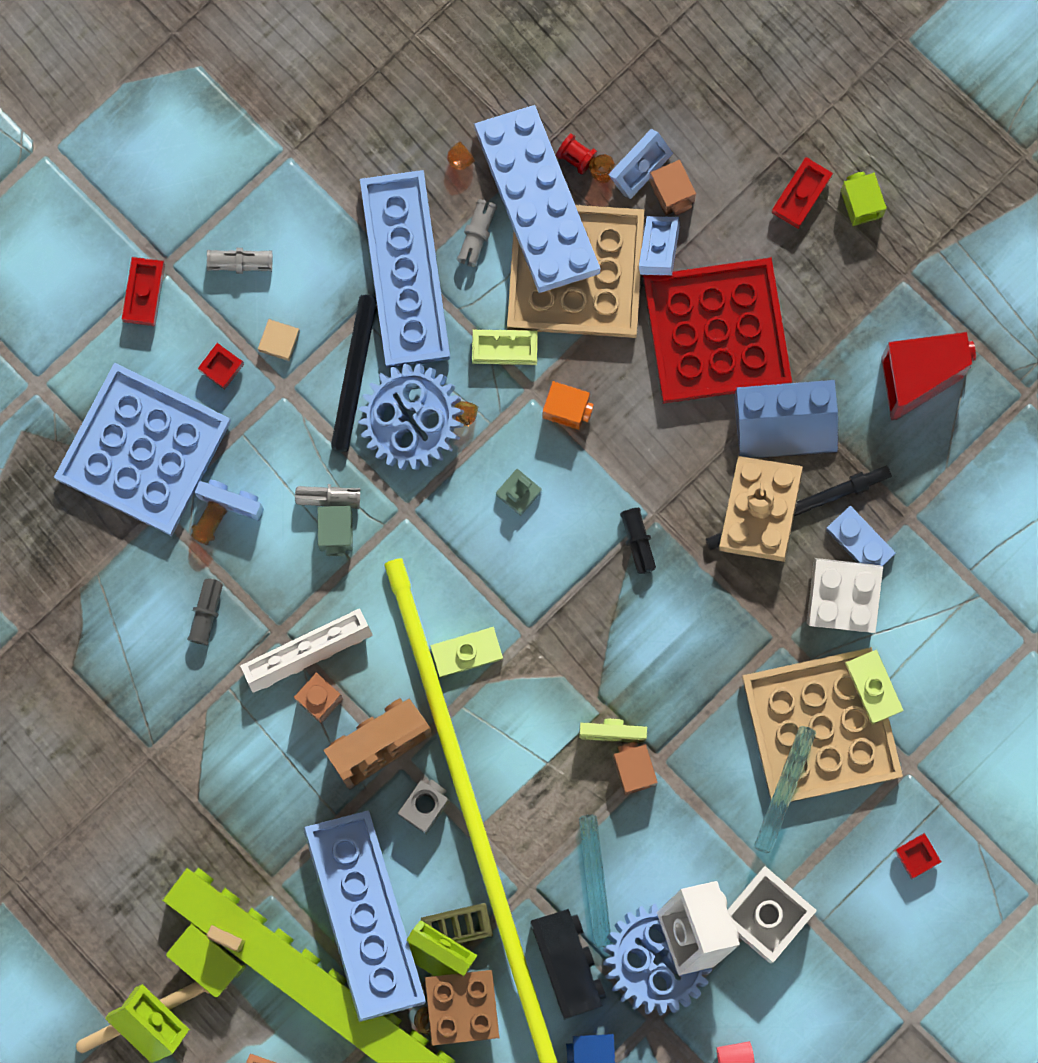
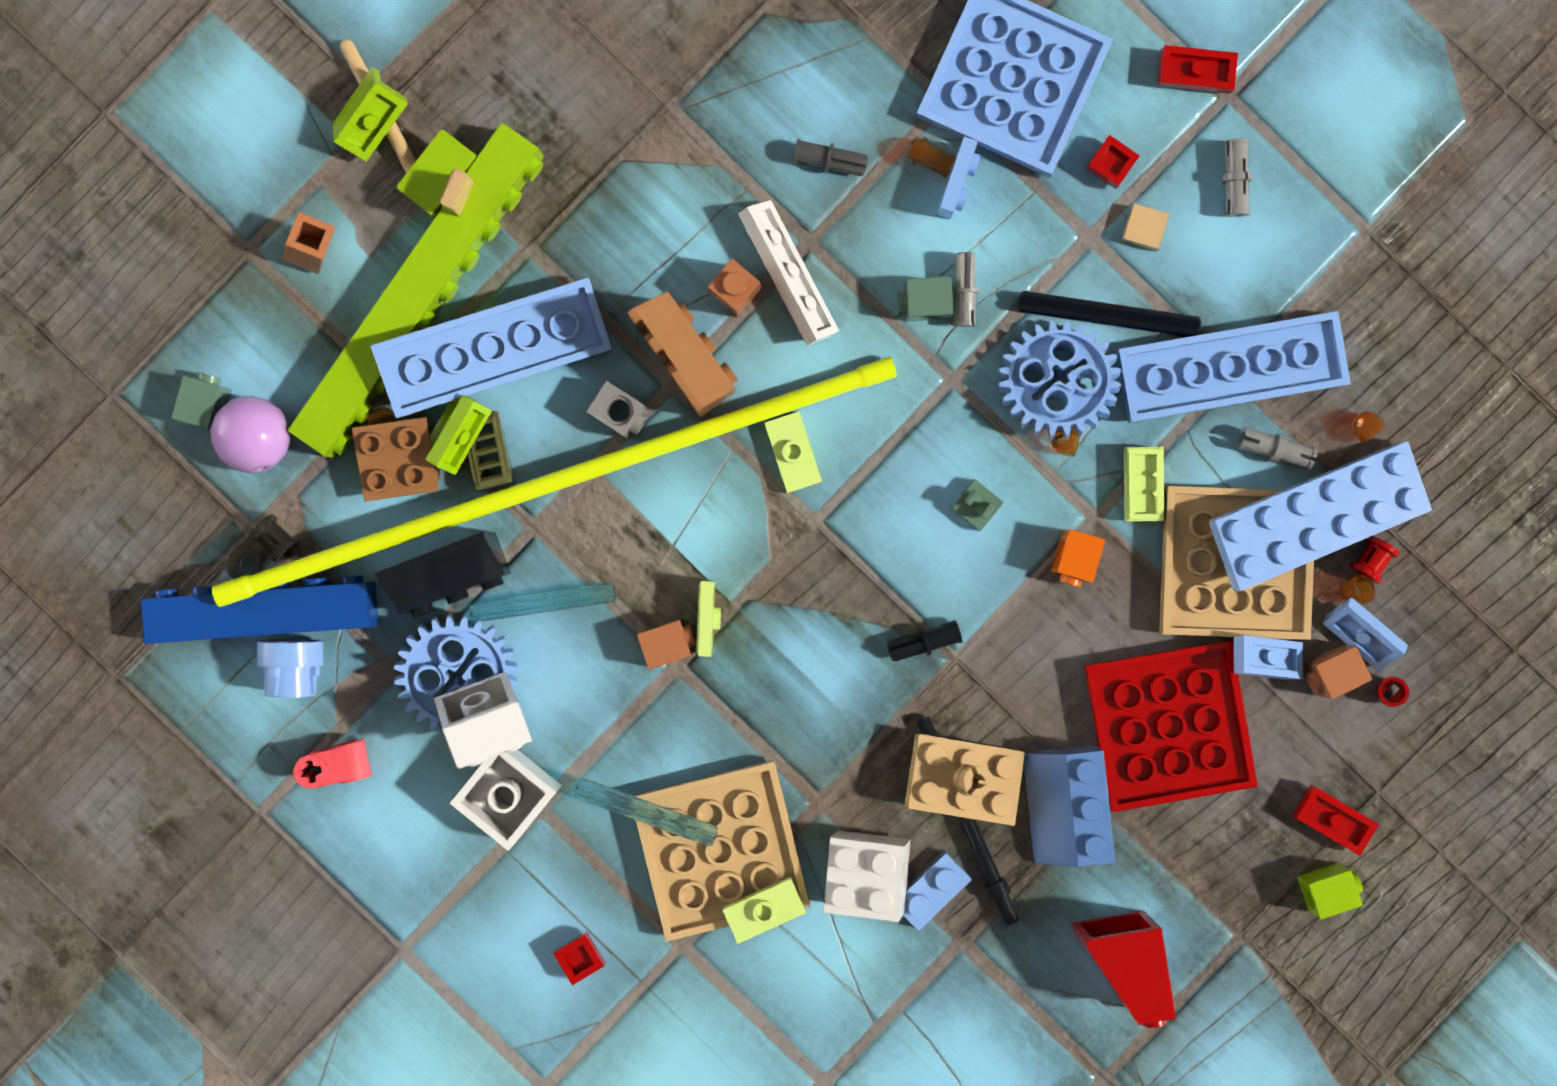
camera: 80 degrees right, 10 degrees up
none -> red hinge [1376,677,1409,707]

